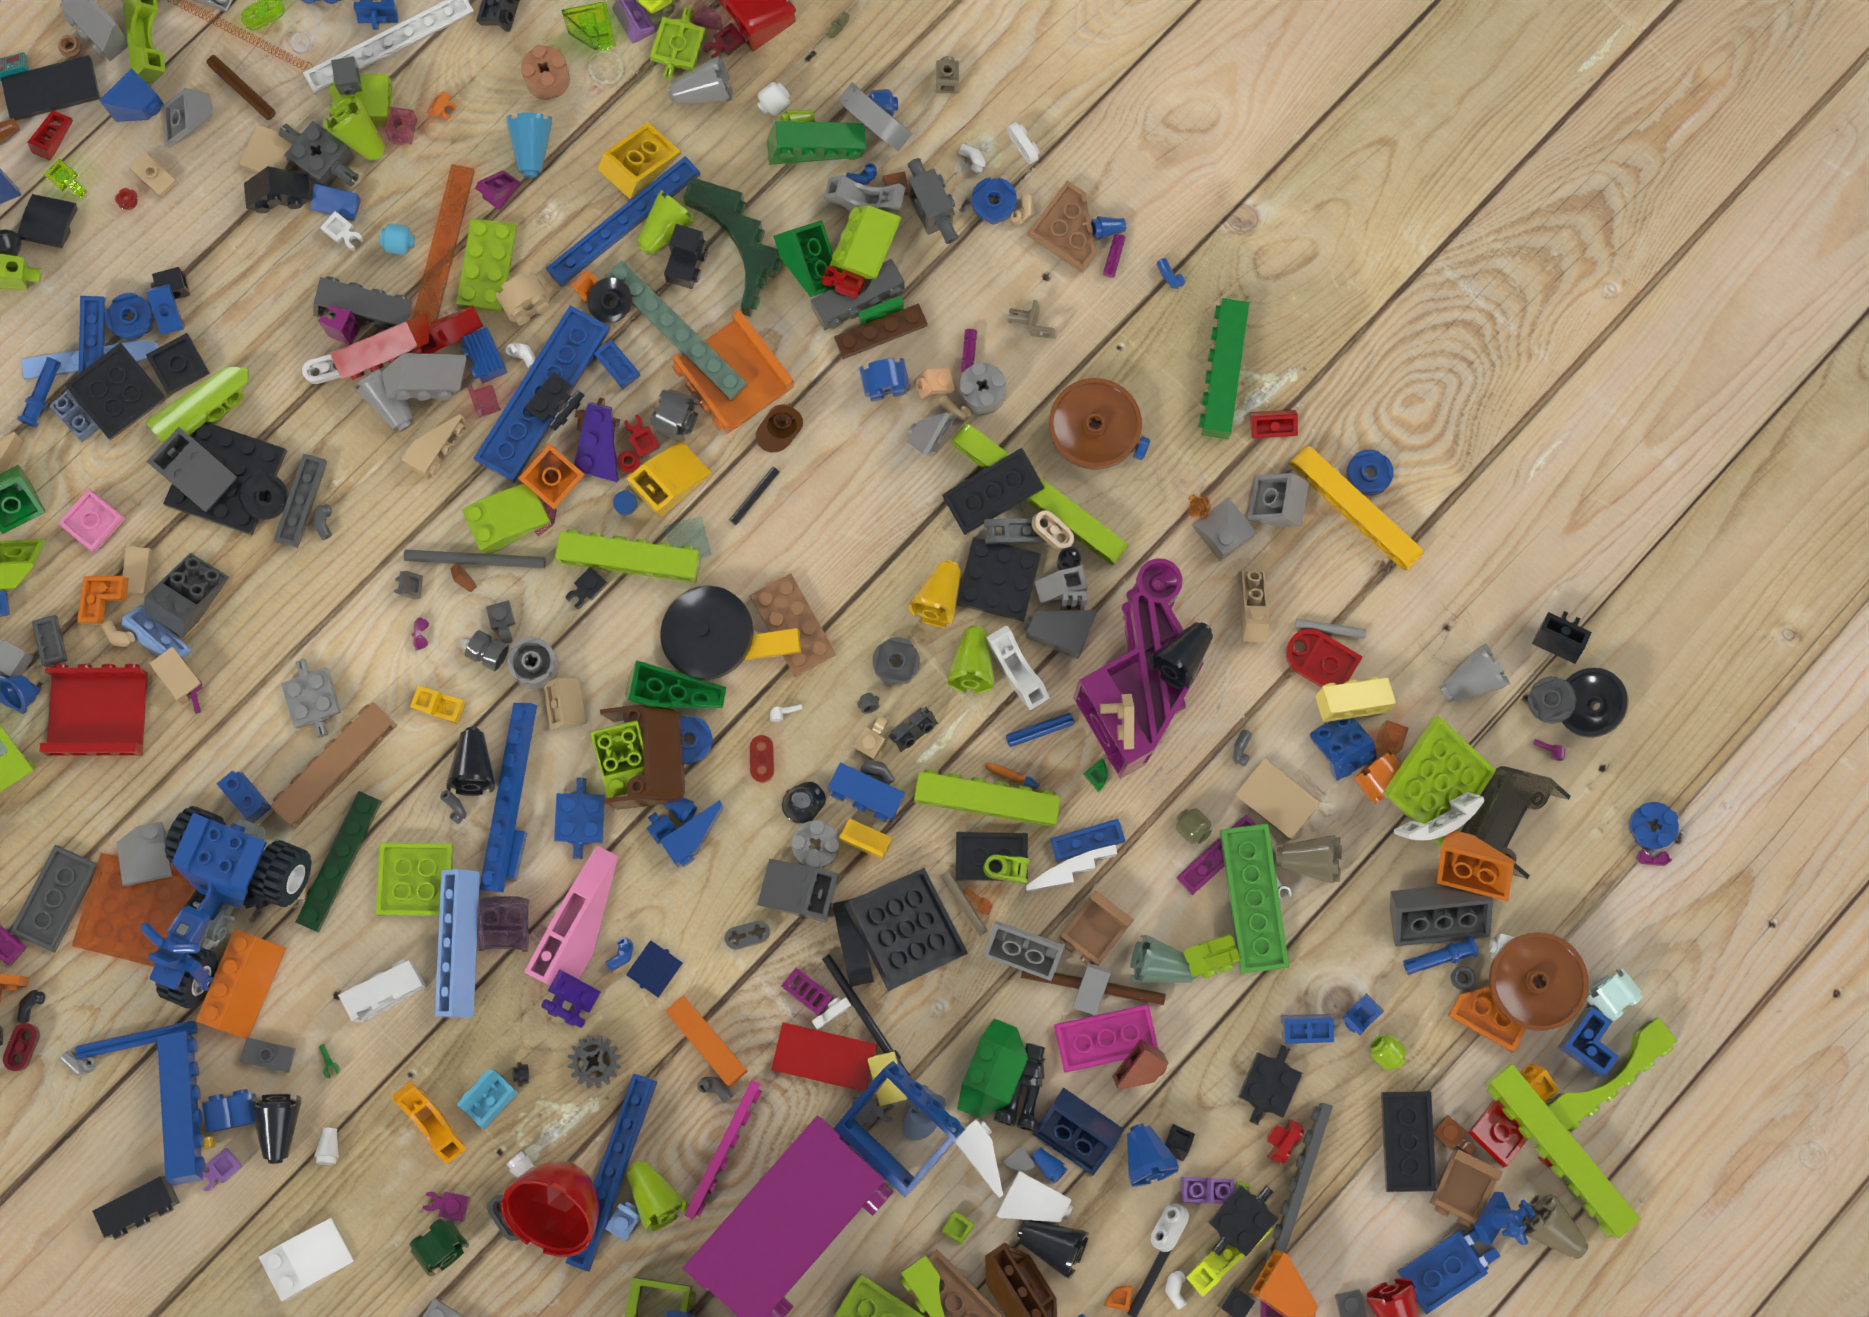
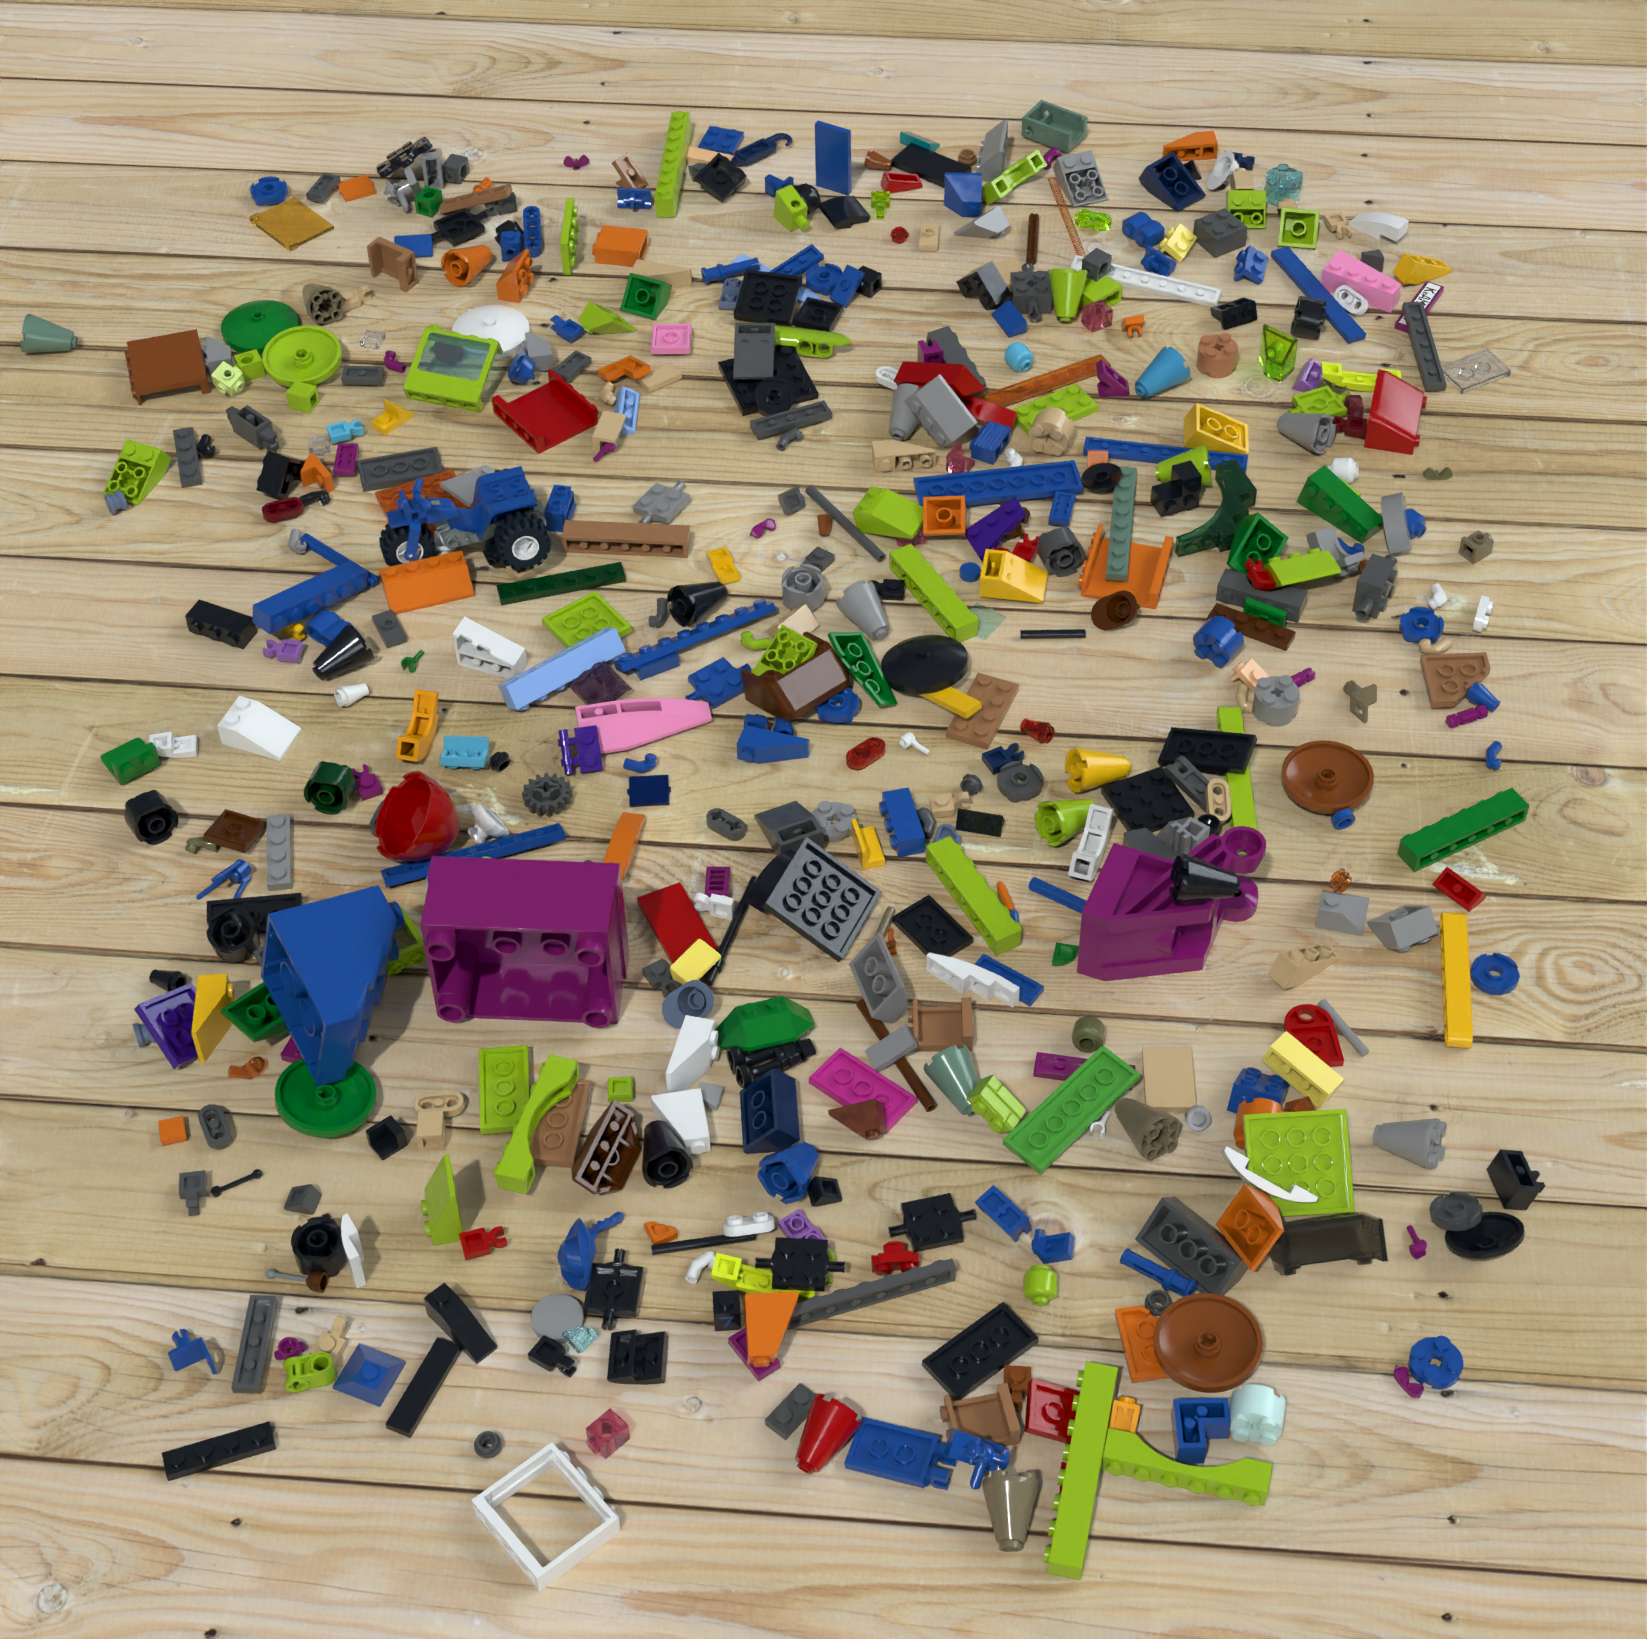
camera: 55 degrees right, 30 degrees down
dark grey slope [145,553,229,637] -> none
white plate [320,211,364,251] -> none
dark grey wheel [465,630,509,672] -> none
black plate [524,372,585,431] -> none
black hat [782,782,826,824] -> none
blue window [834,1061,965,1197] -> none
light grey slope [907,413,957,456] -> none
lime piece [983,855,1031,884] -> none
blue cone [1031,1147,1067,1184] -> none
tan plate [1100,694,1134,749] -> none
dark grey arm [1233,730,1252,767] -> none
none -> white hair [468,804,509,844]
none -> lime arm [740,631,771,651]
none -> light grey cone [836,580,890,640]
none -> sand blue tile [933,824,961,846]
none -> dark blue plate [982,743,1024,774]
none -> clear red cone [1020,718,1055,744]
none -> light grey tile [1184,1105,1211,1131]

